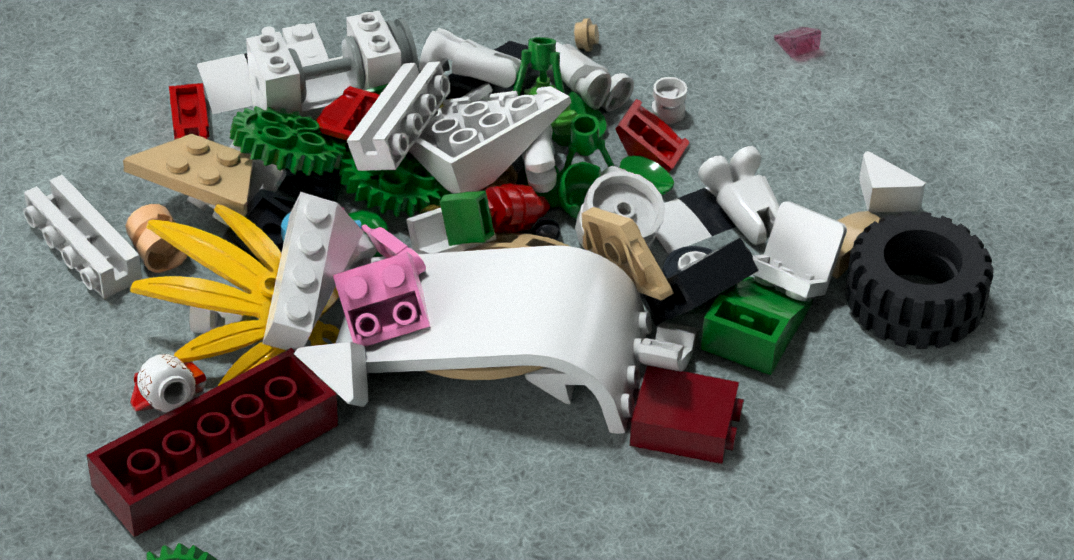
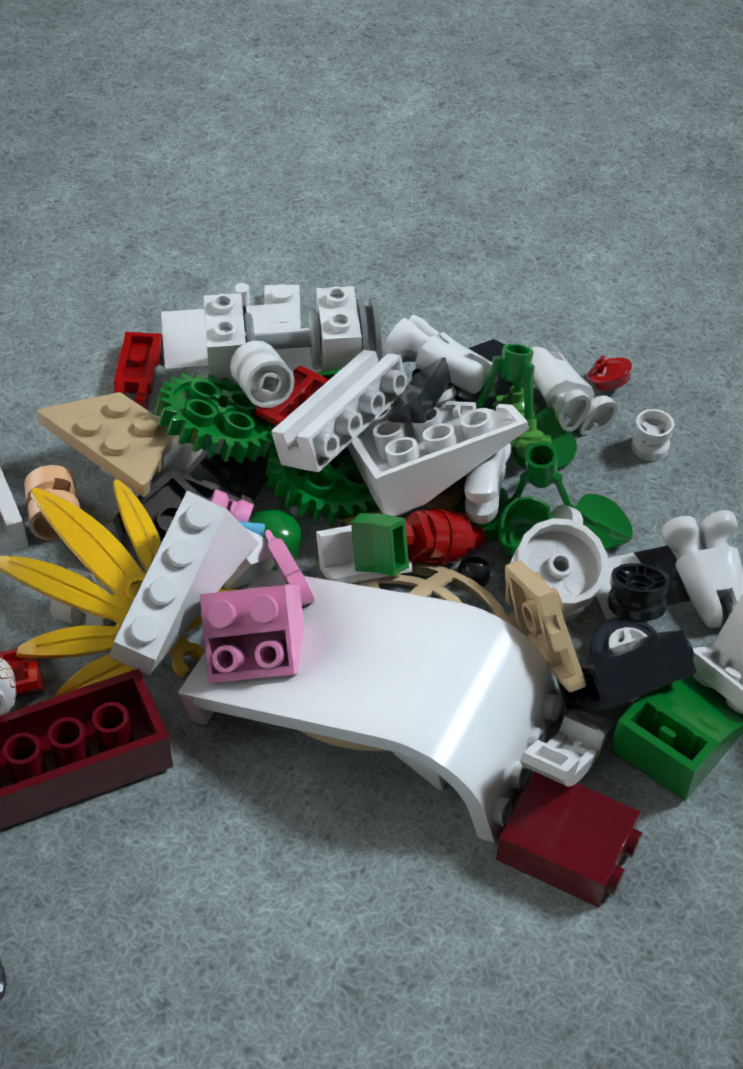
camera: 15 degrees right, 5 degrees up
white slope [294,342,368,407] -> none
tan plate [574,18,599,52] -> none
red slope [615,99,690,173] -> none
none -> white wheel [230,341,295,408]
none -> black slope [388,357,451,423]
none -> red hat [587,355,632,391]
none -> black wheel [607,563,670,621]

